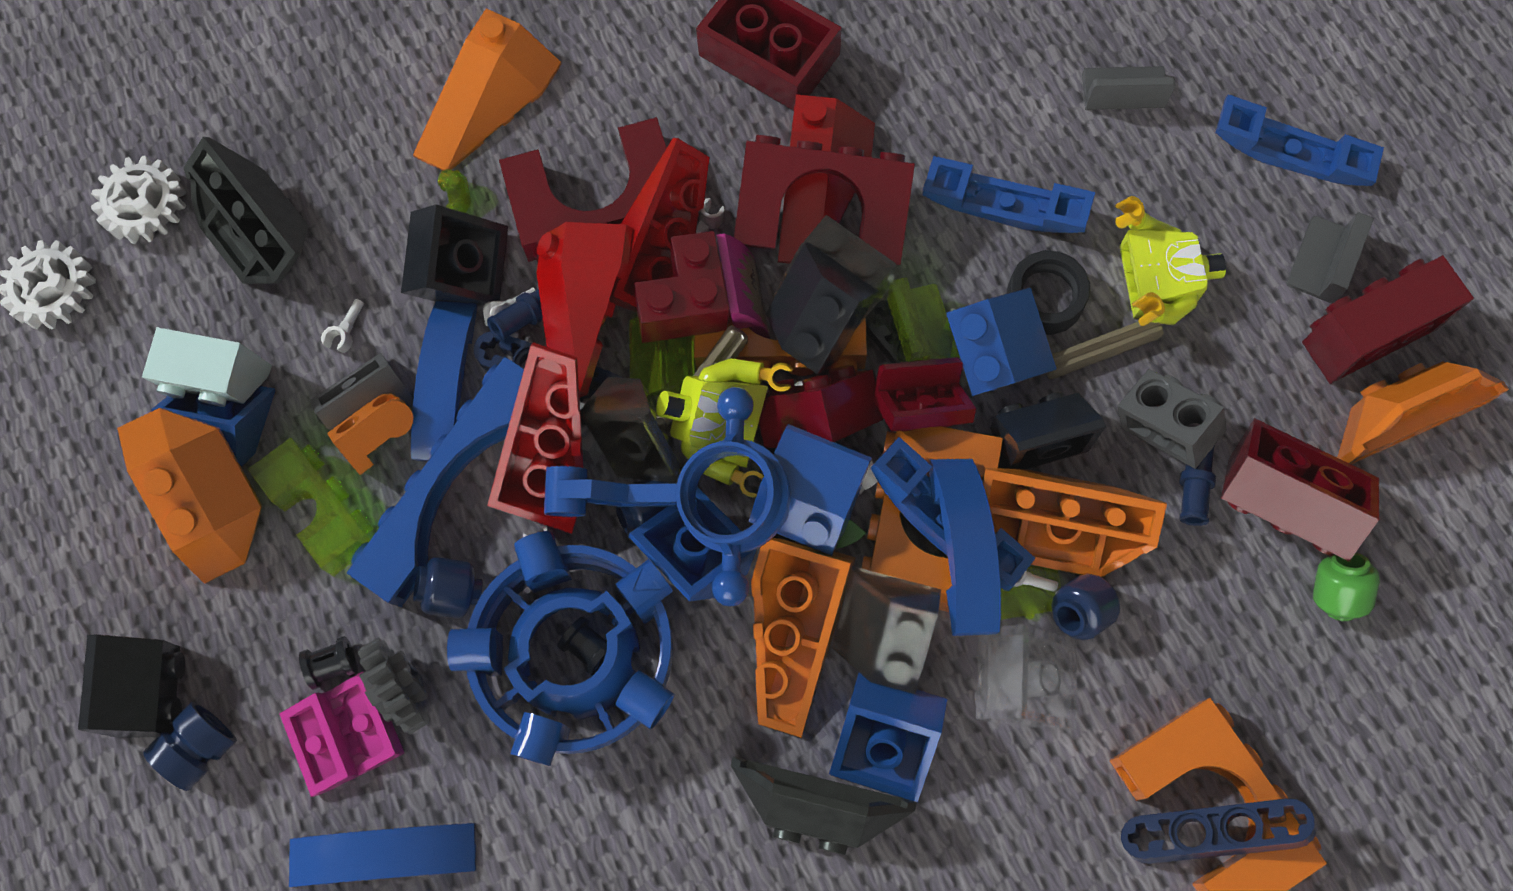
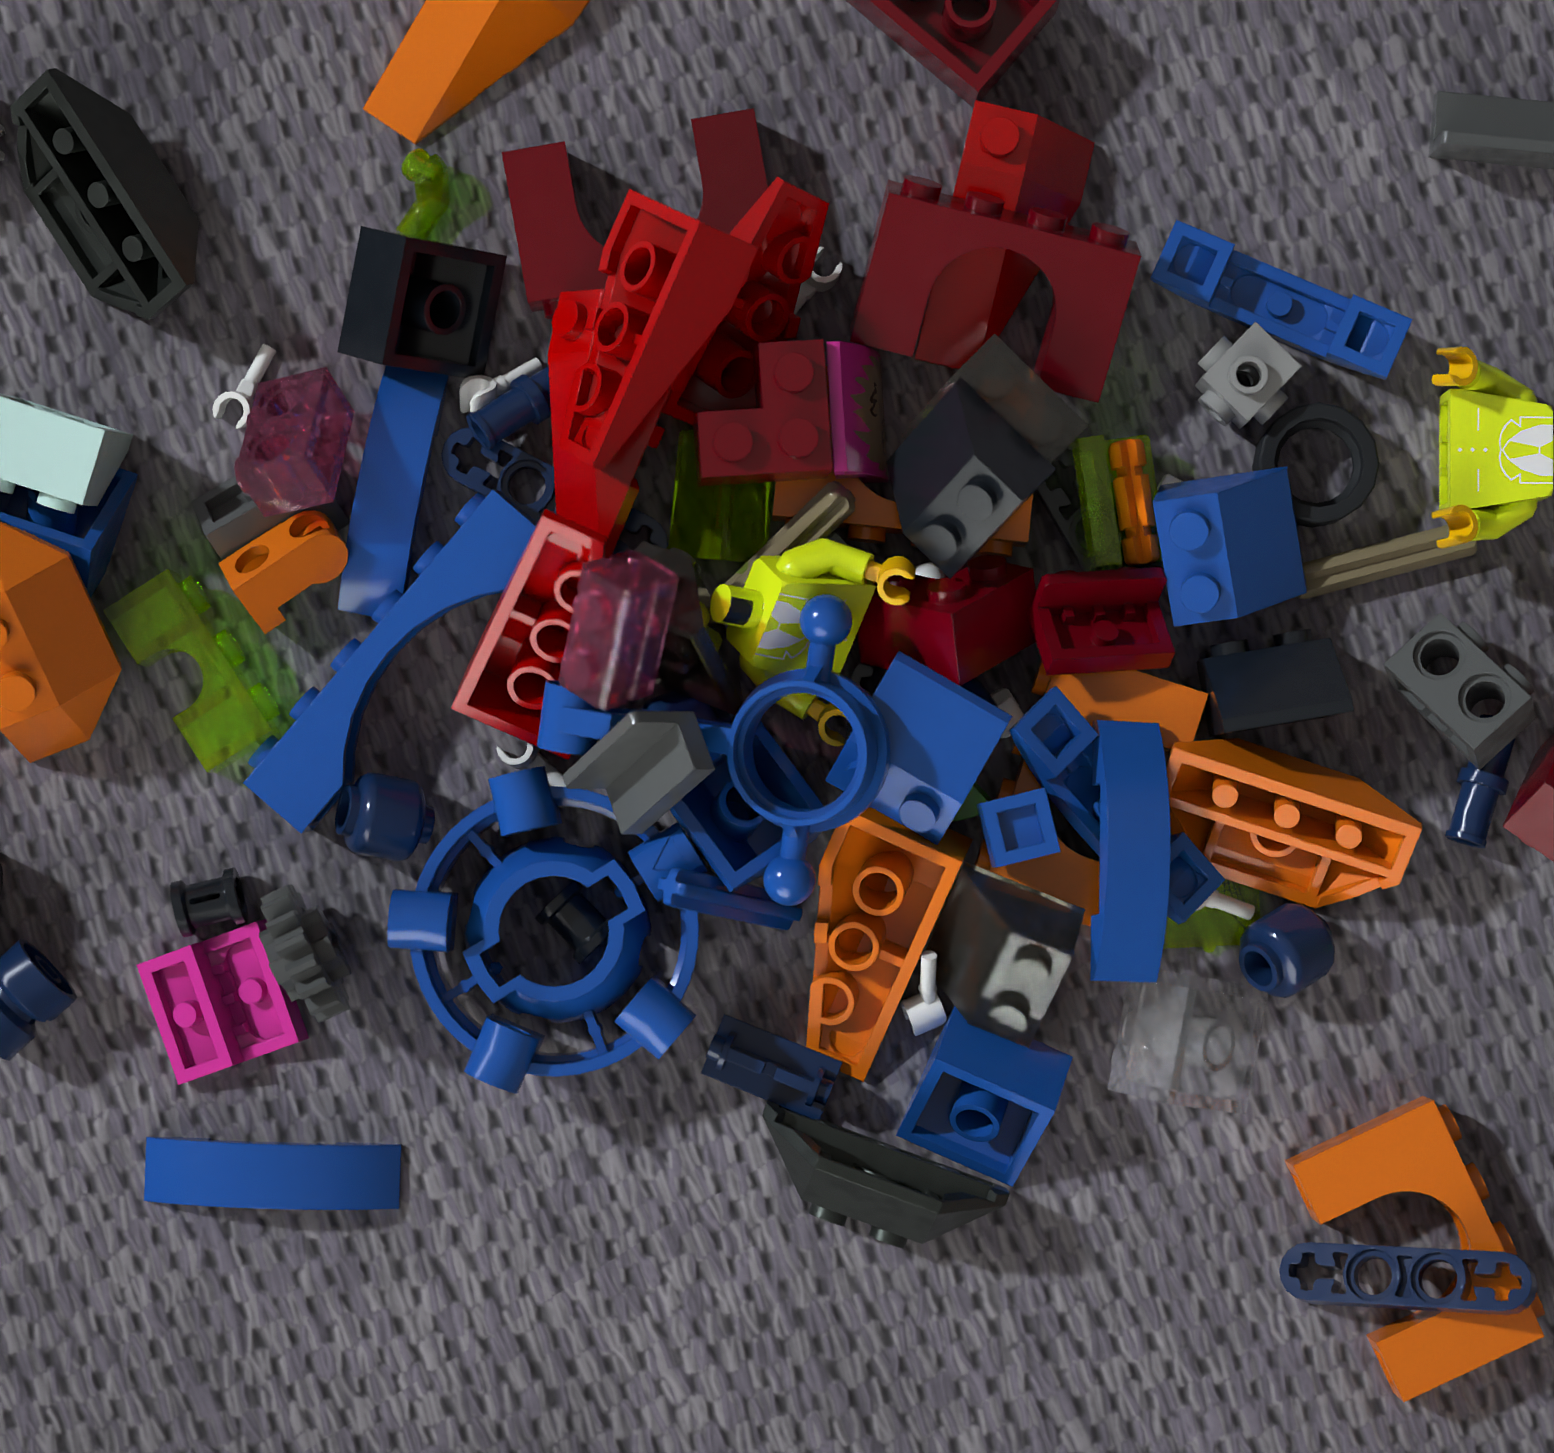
camera: 10 degrees right, 15 degrees up
none -> clear pink brick [235,367,355,517]
none -> red wedge [558,189,759,471]
none -> clear pink brick [558,550,679,710]
none -> dark grey panel [562,711,715,834]
none -> blue axle [658,868,803,930]
none -> dark blue hinge [701,1014,843,1120]
none -> white hand [900,950,947,1036]
none -> blue brick [976,788,1061,868]
none -> orange axle [1108,439,1160,566]
none -> light grey brick [1194,322,1302,429]

